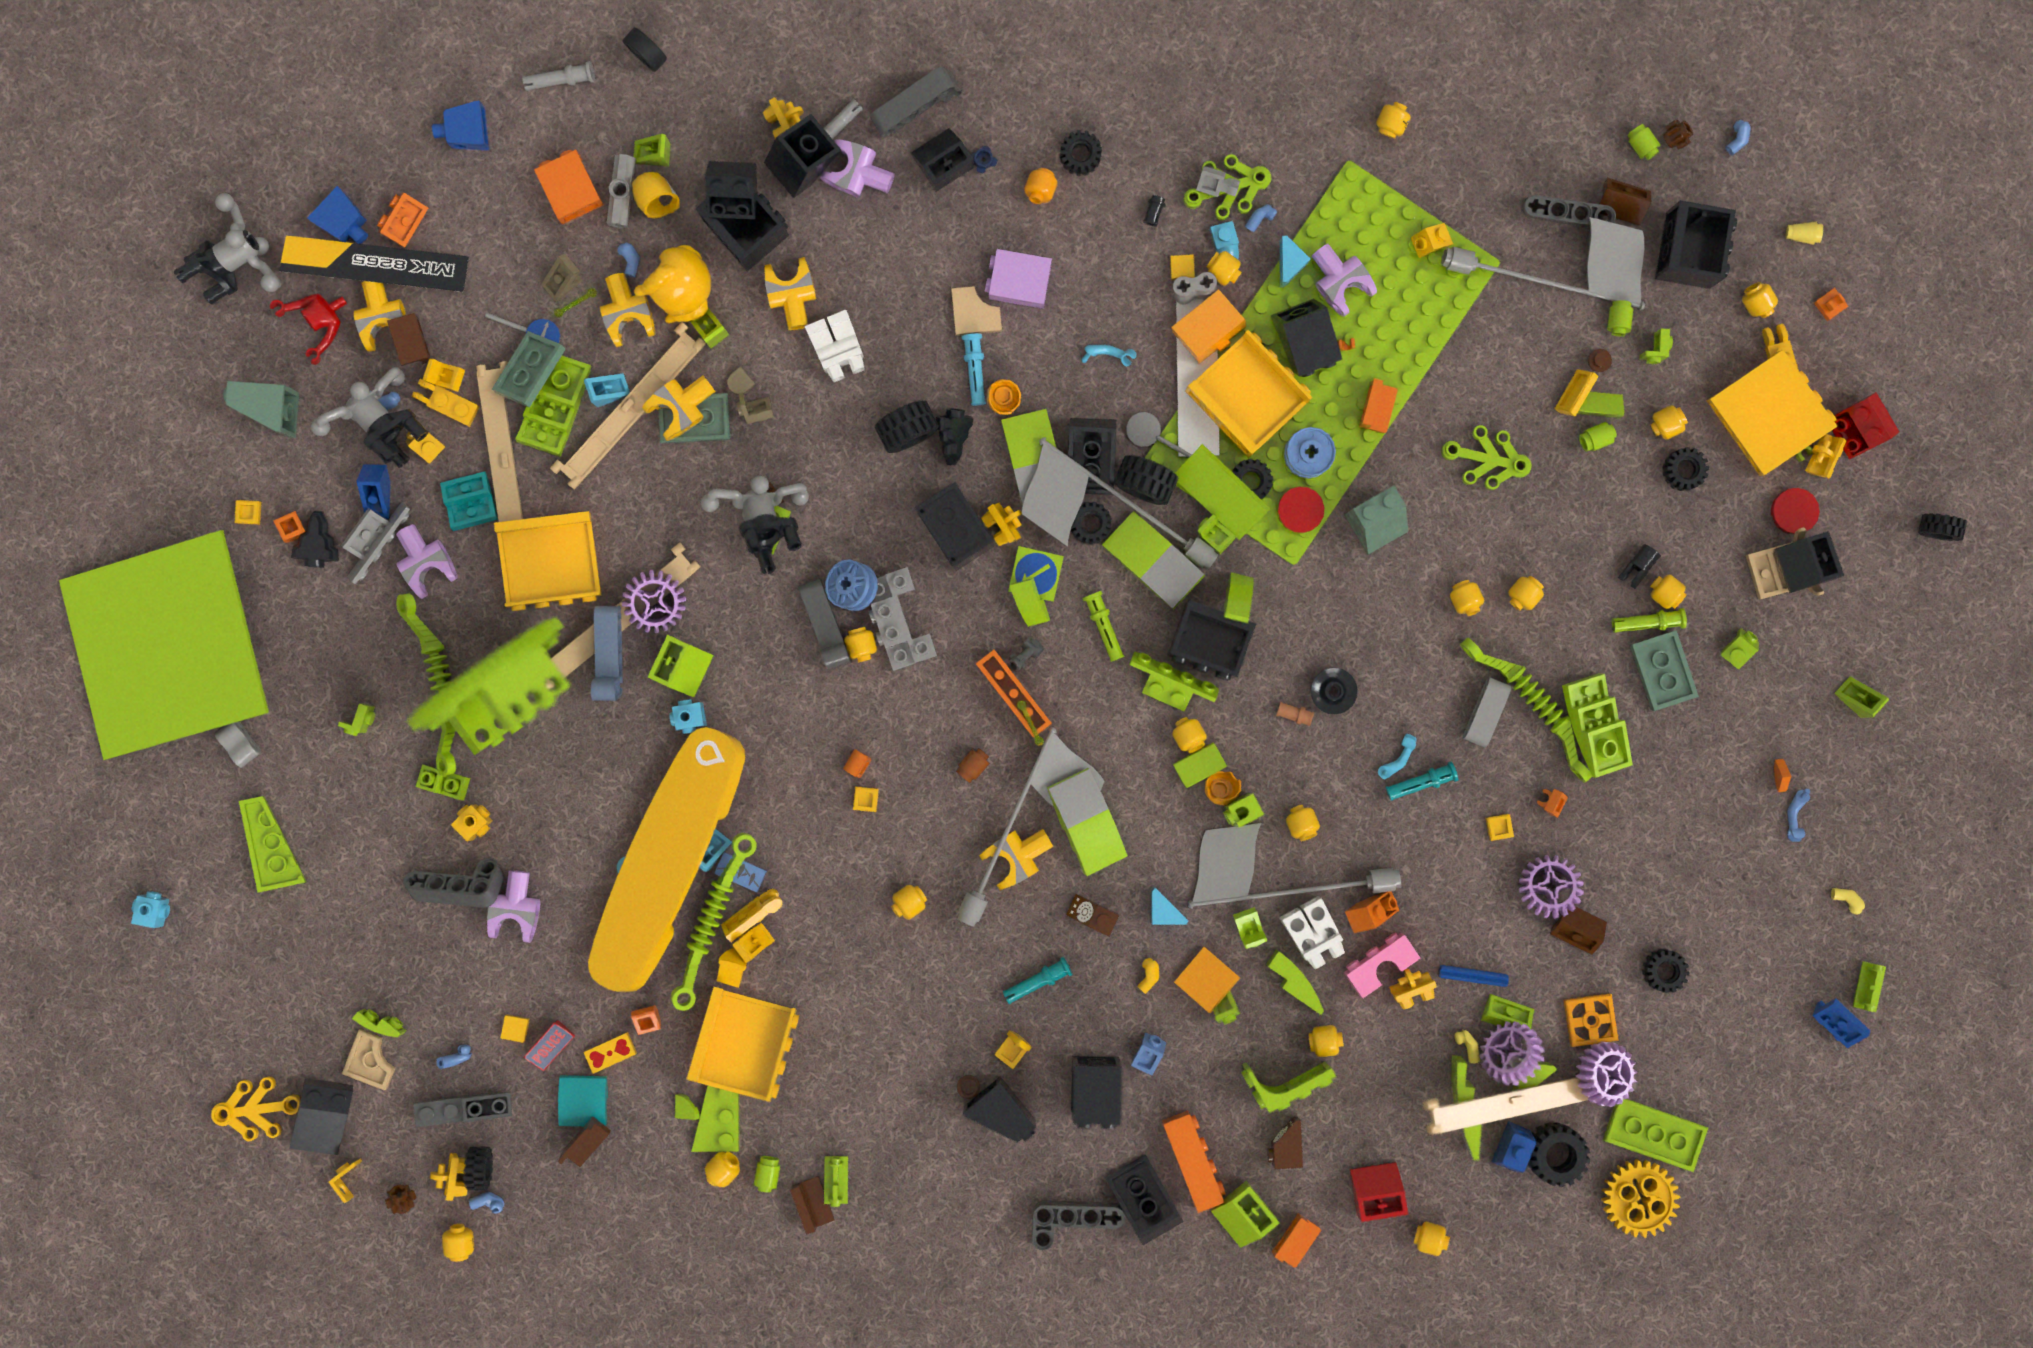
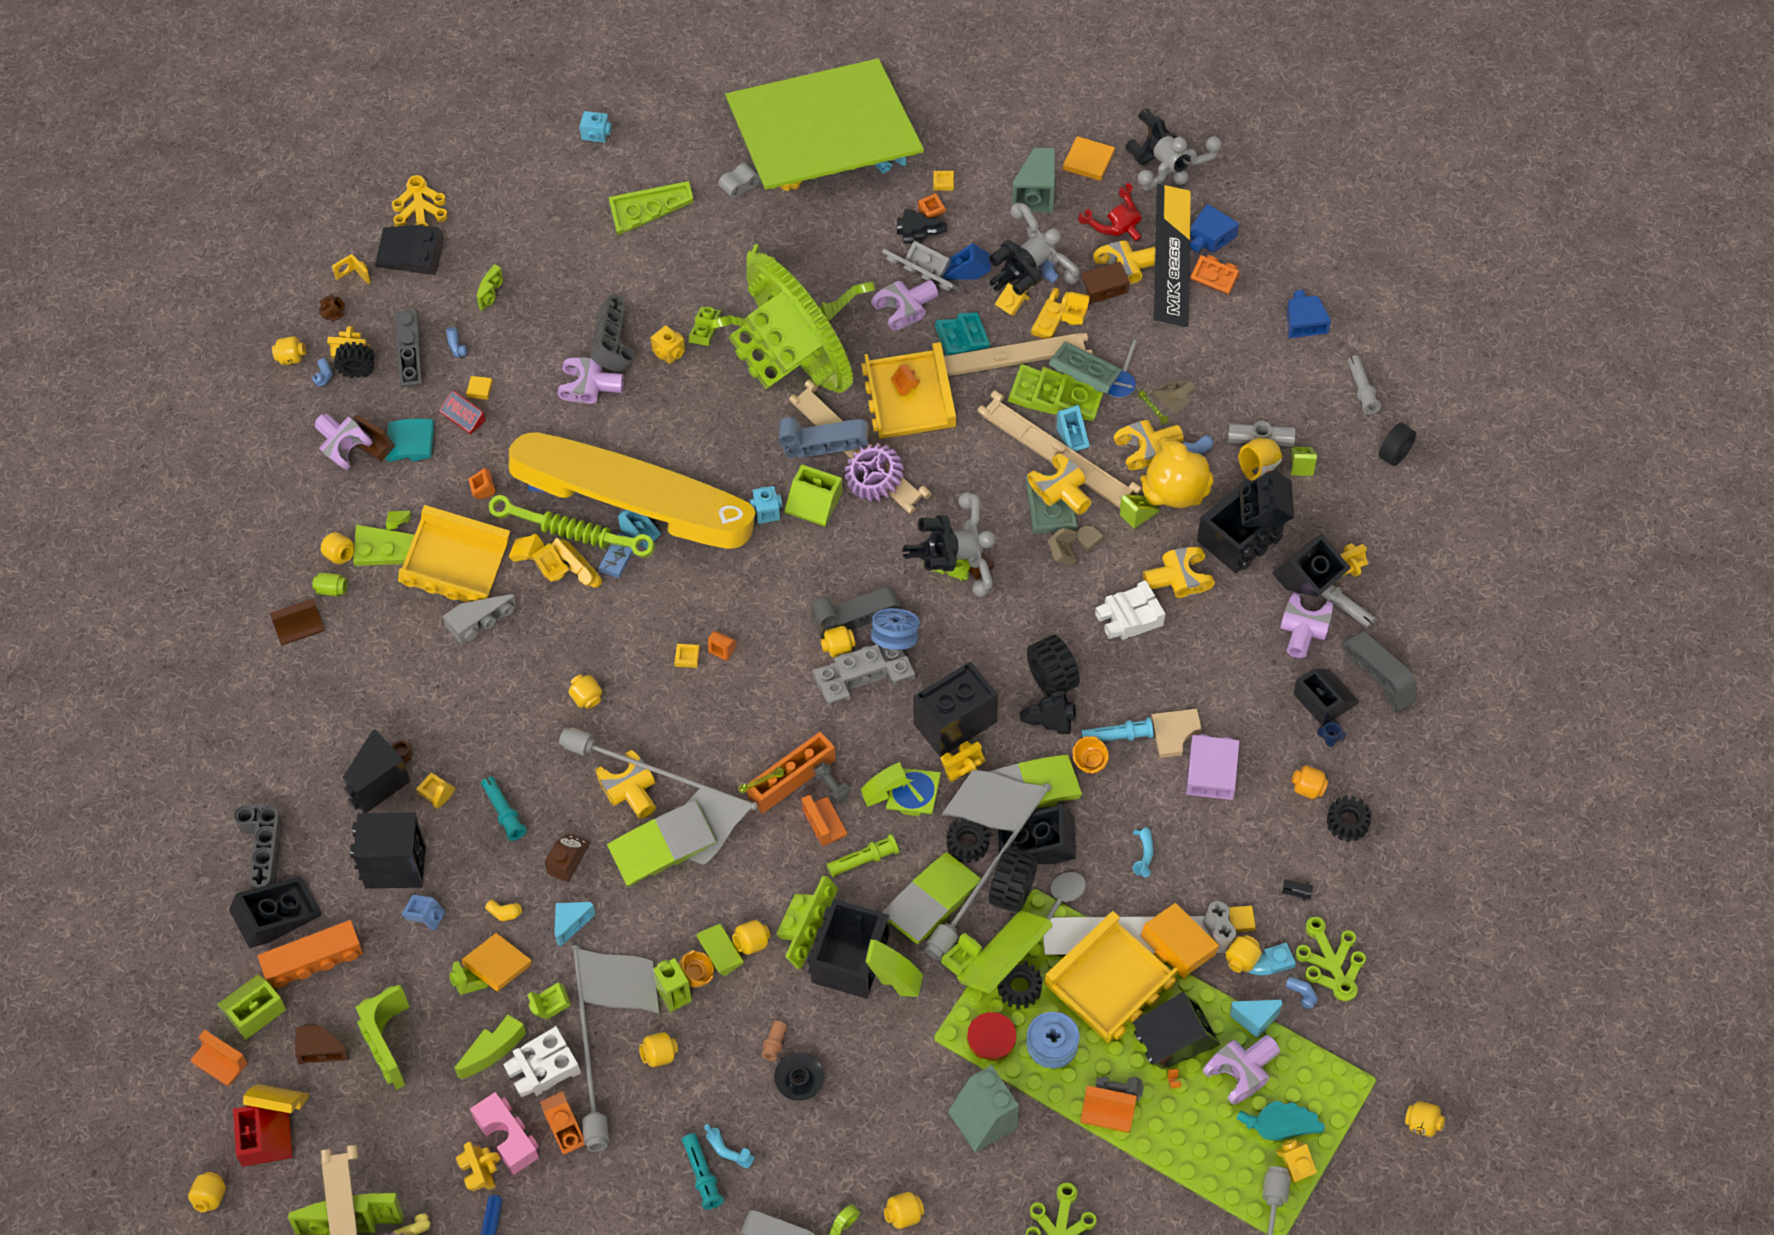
camera: 90 degrees right, 30 degrees down
tan tile [342,1029,396,1090] -> none
orange panel [534,150,604,225] -> none
yellow tile [584,1032,637,1074] -> none
lime hinge [824,1156,848,1207] -> none
dark orange brick [956,748,990,783] -> none
light grey plate [1196,166,1240,197] -> none
yellow head [1309,1025,1344,1057] -> none
none -> yellow slope [243,1084,309,1113]
none -> lavender connector [315,414,373,471]
none -> light grey slope [443,594,517,645]
none -> orange panel [801,795,847,847]
none -> orange tile [891,365,920,396]
none -> light orange tile [1063,136,1115,181]
none -> dark grey bar [1096,1076,1144,1102]
none -> teal animal [1236,1101,1325,1140]

